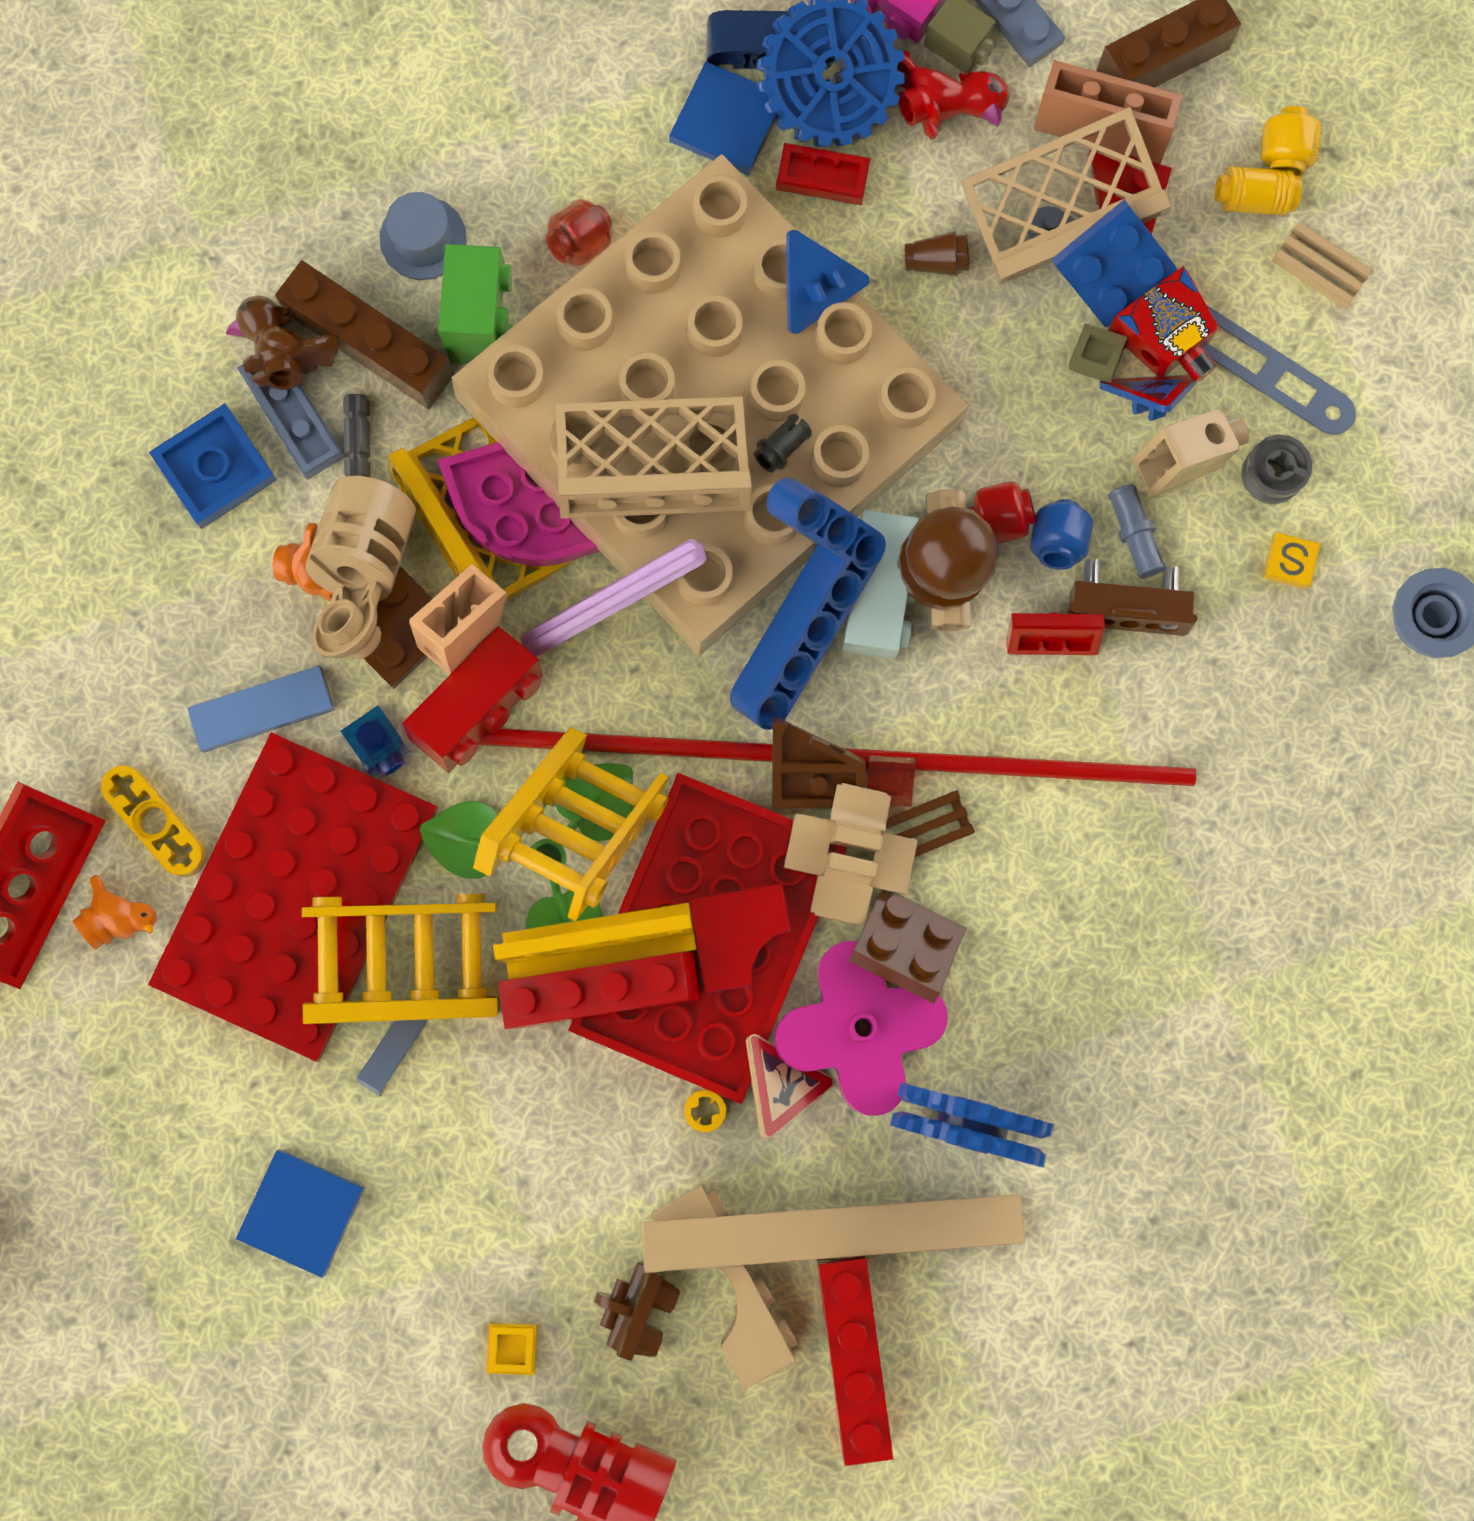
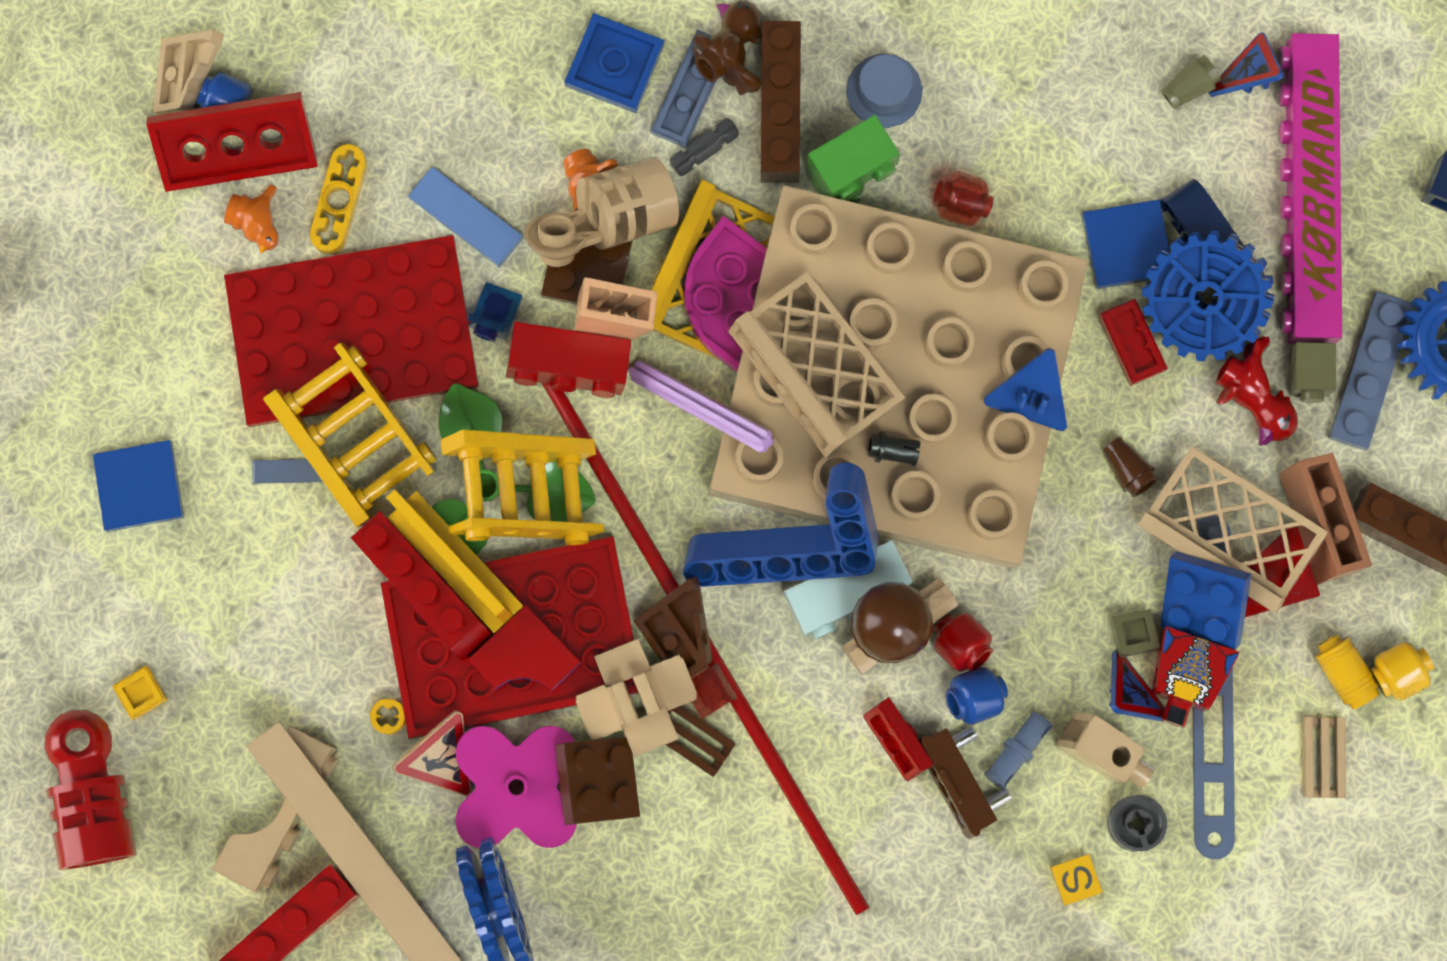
camera: 60 degrees right, 0 degrees up
reddish brown hips [594,1262,680,1361] -> none

